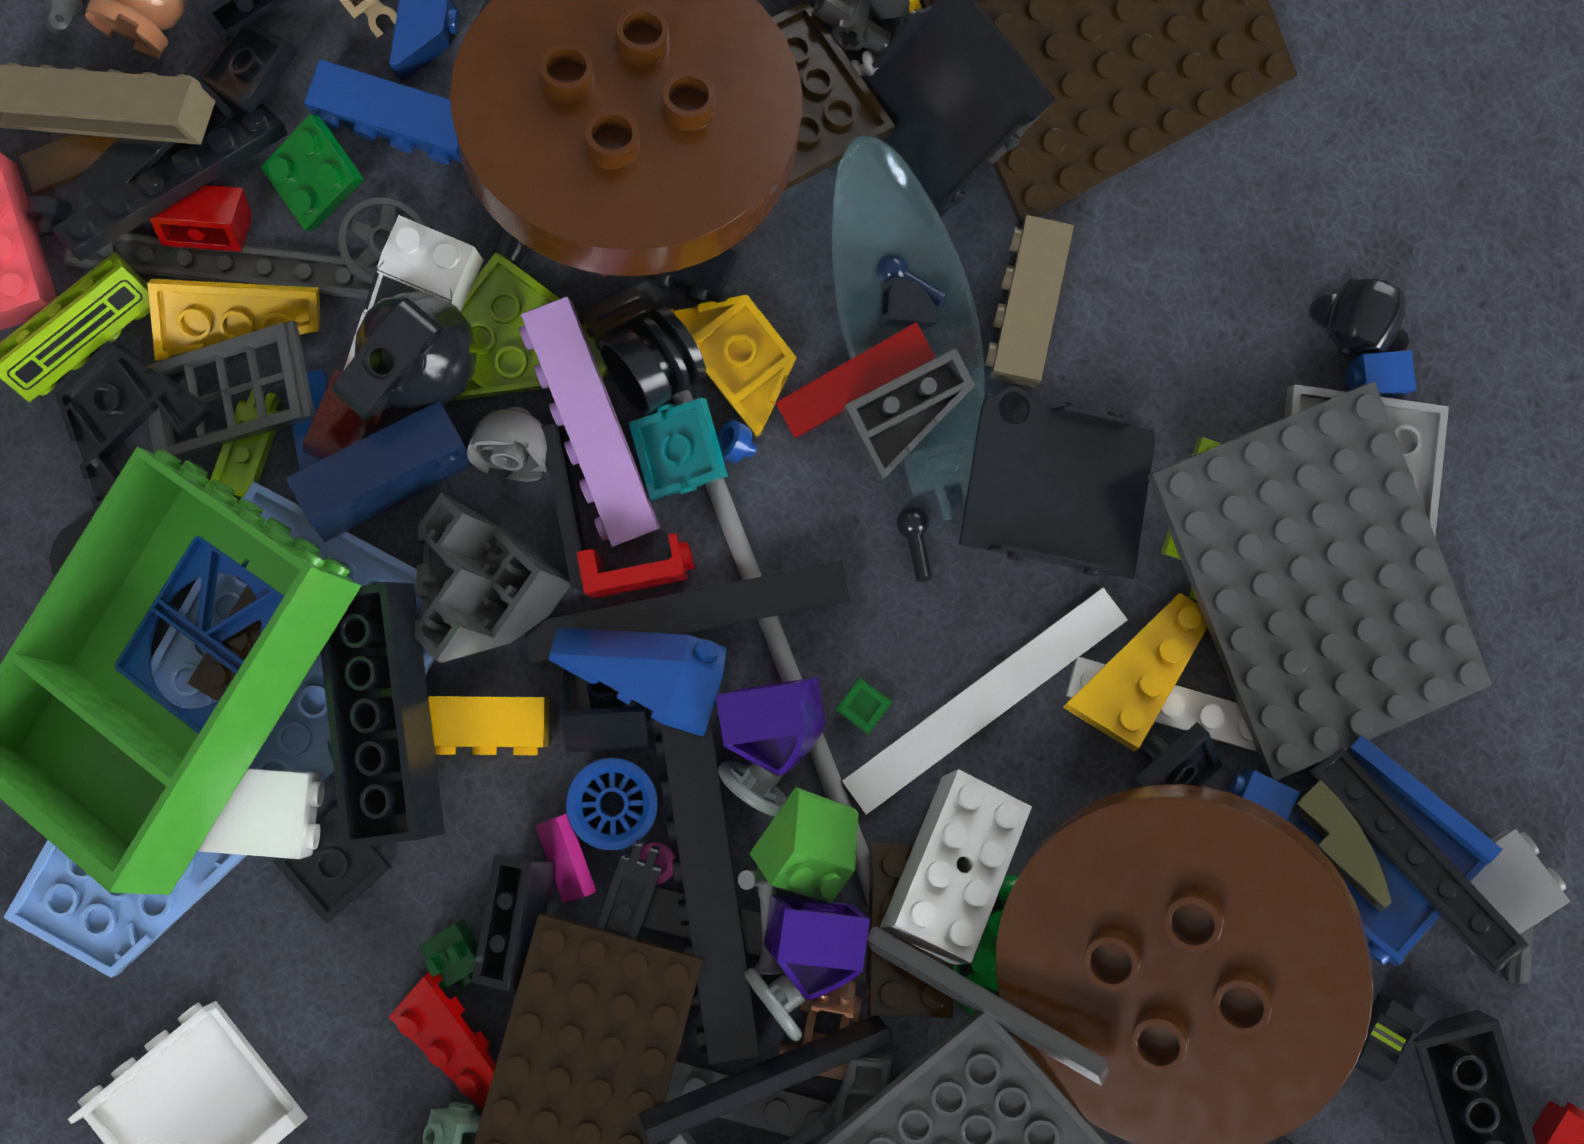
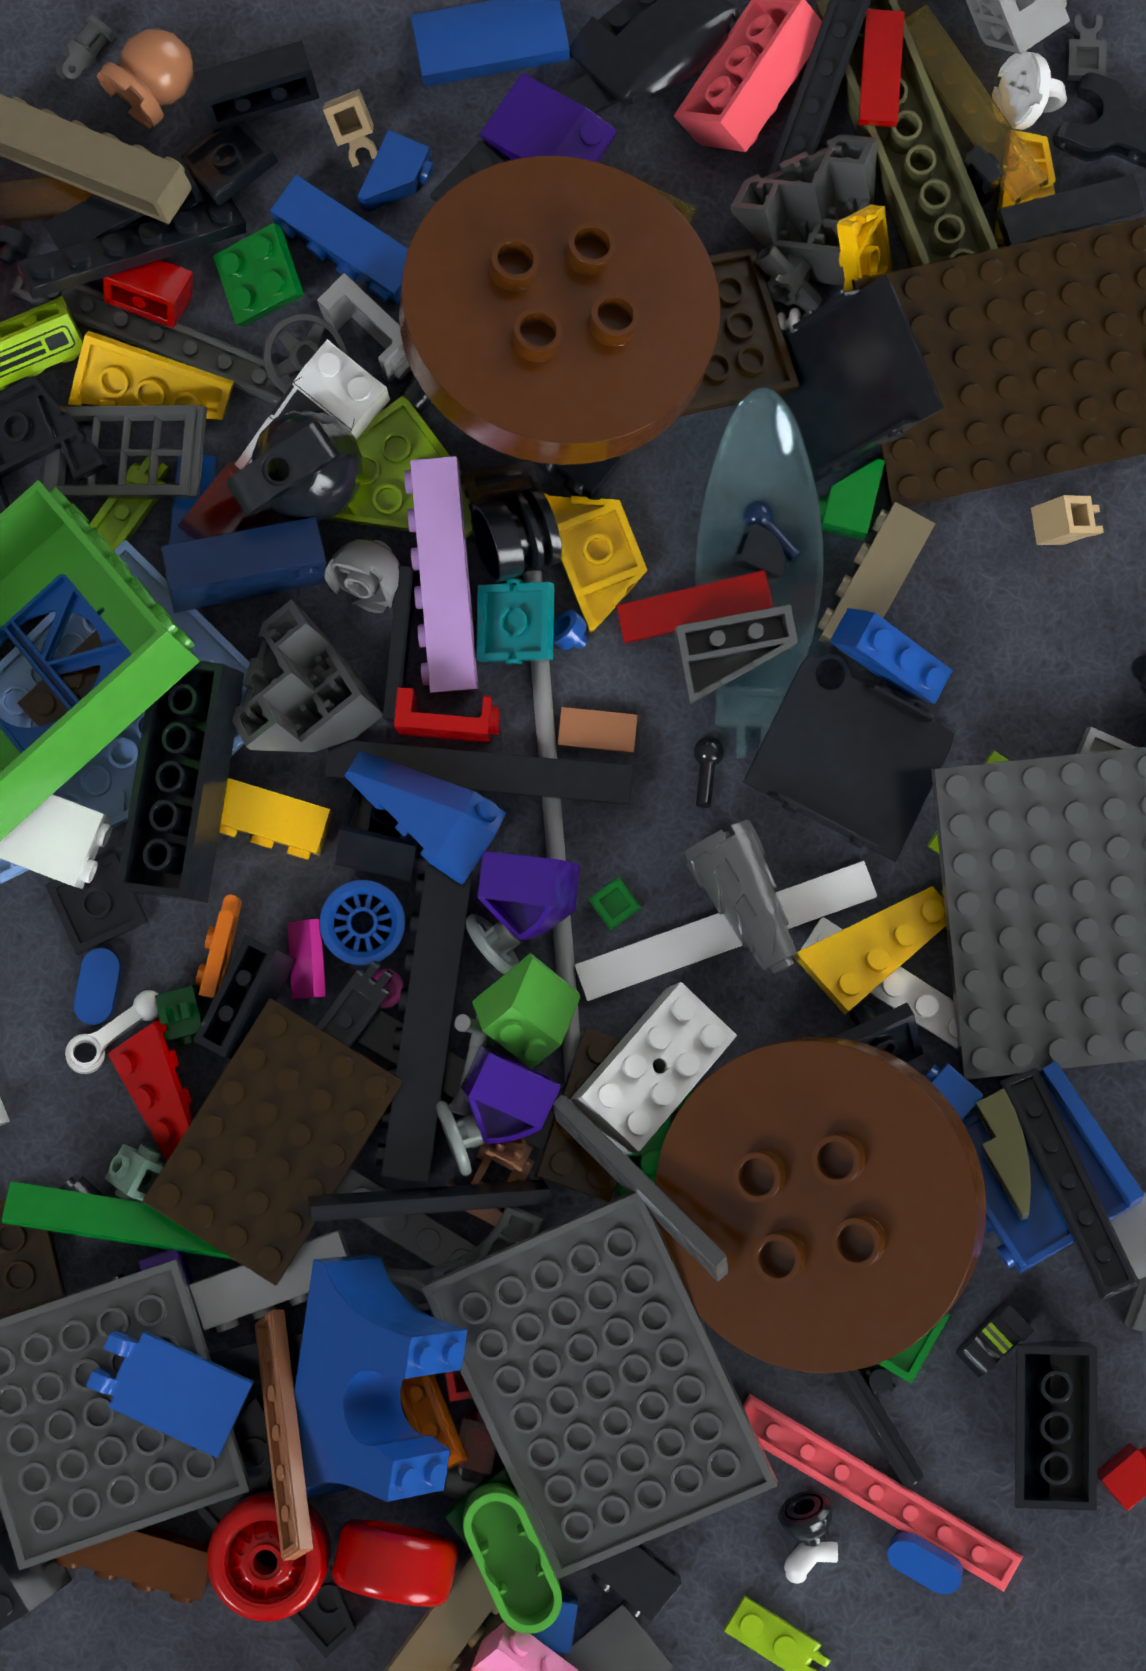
camera: 20 degrees right, 0 degrees up
none -> white piece [65,990,159,1074]
none -> blue tile [74,948,122,1025]
none -> orange hinge [195,894,242,998]
none -> light grey panel [317,273,412,383]
none -> nougat tile [558,707,638,754]
none -> dark grey cone [681,820,797,975]
none -> green slope [815,459,885,541]
none -> blue brick [829,608,953,704]
none -> tan brick [1031,495,1104,545]

